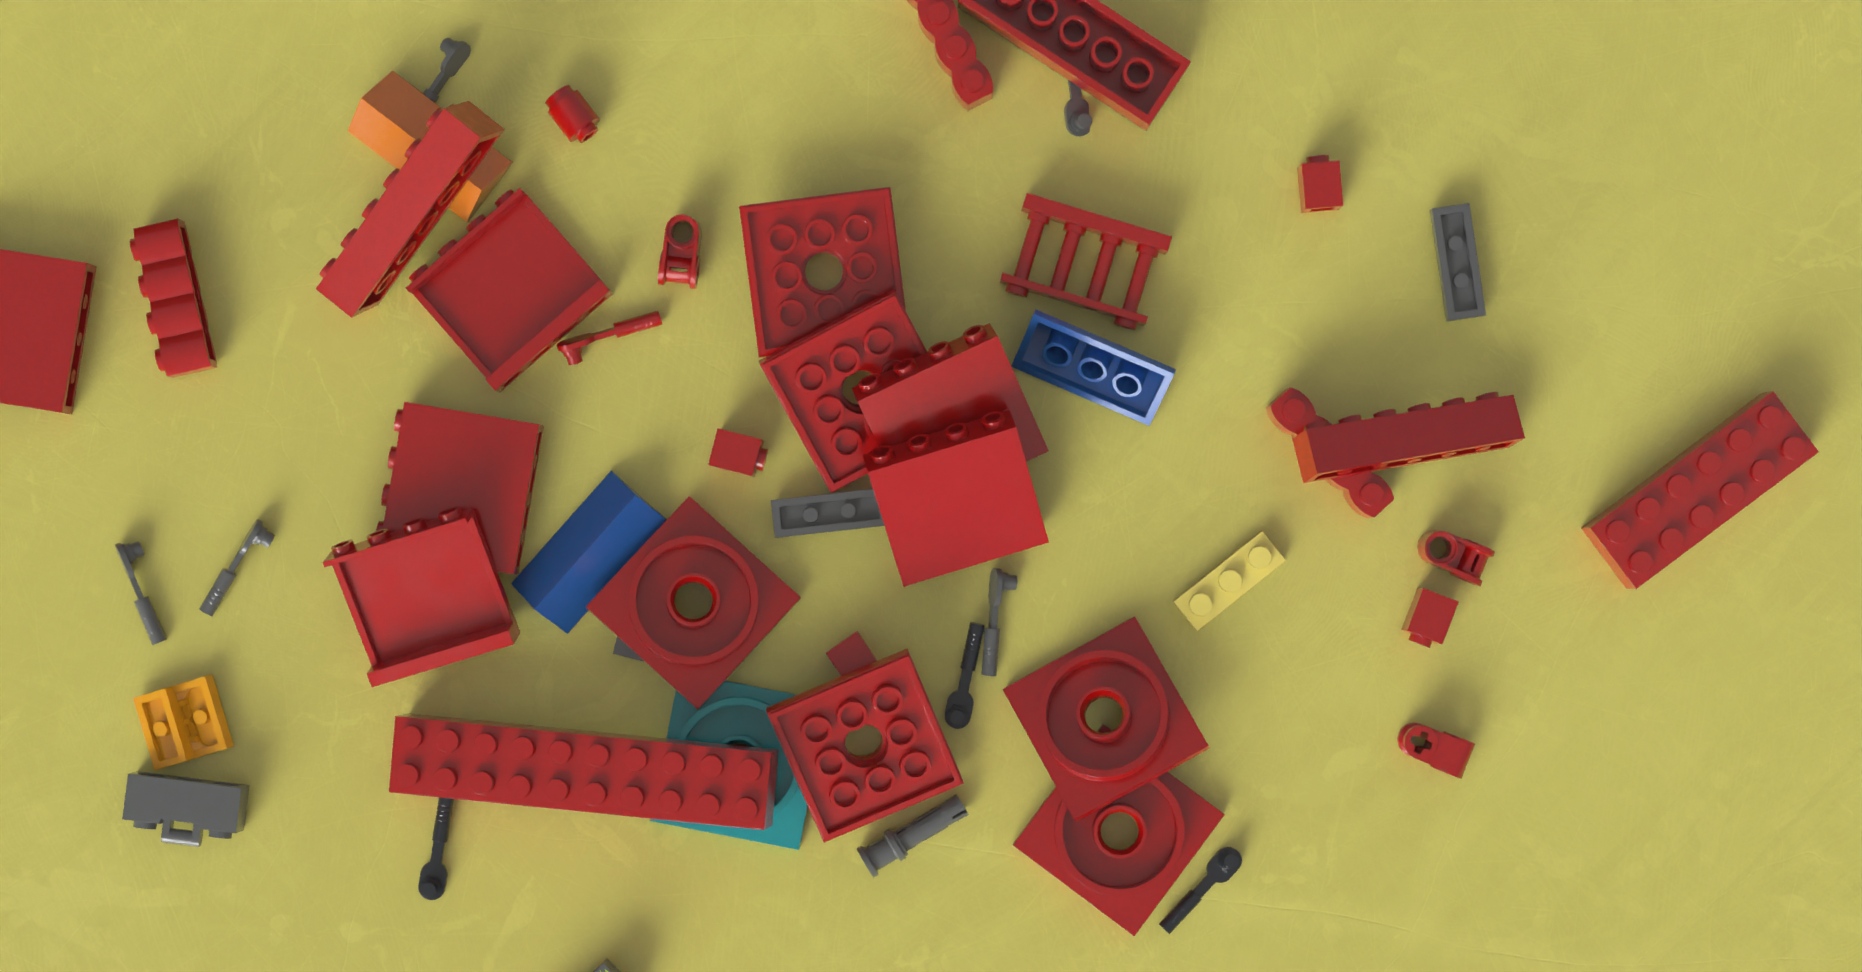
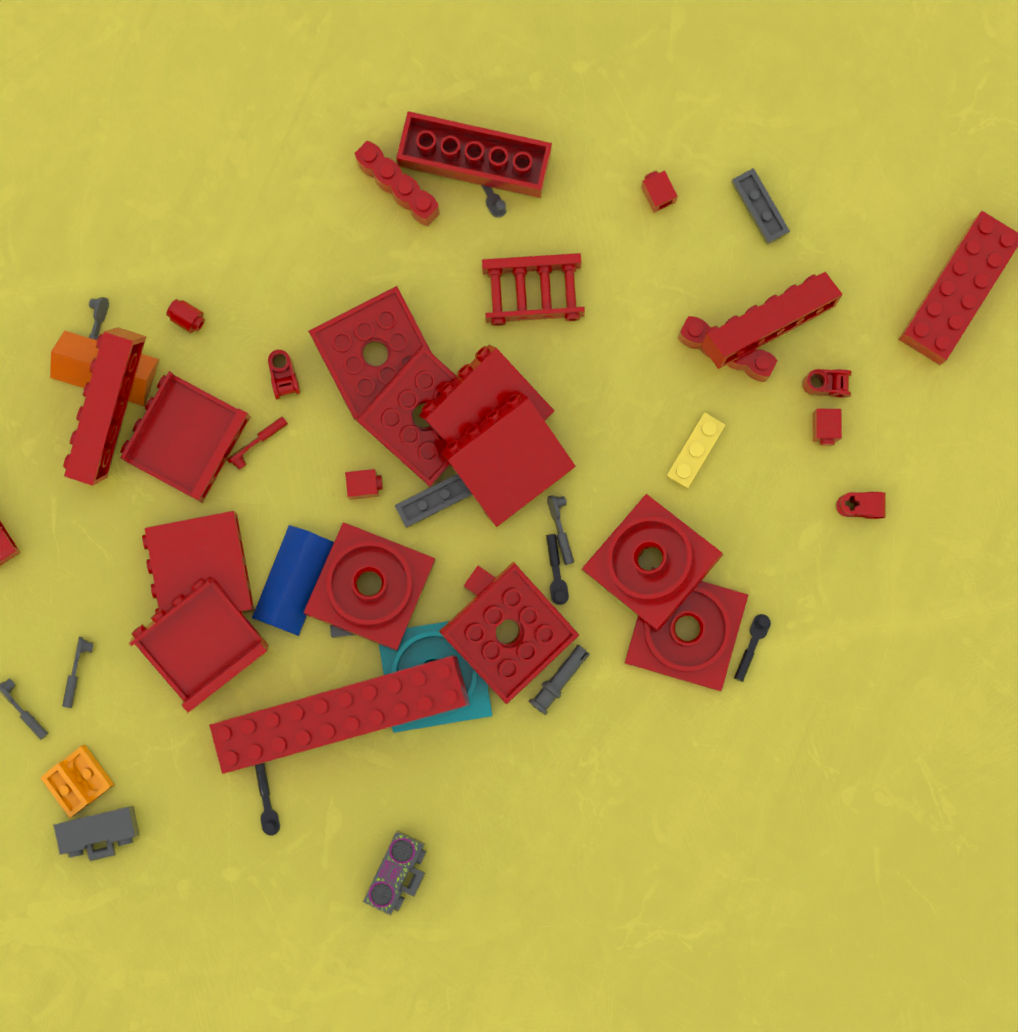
camera: 20 degrees left, 5 degrees down
blue slope [1011,309,1176,426] -> none

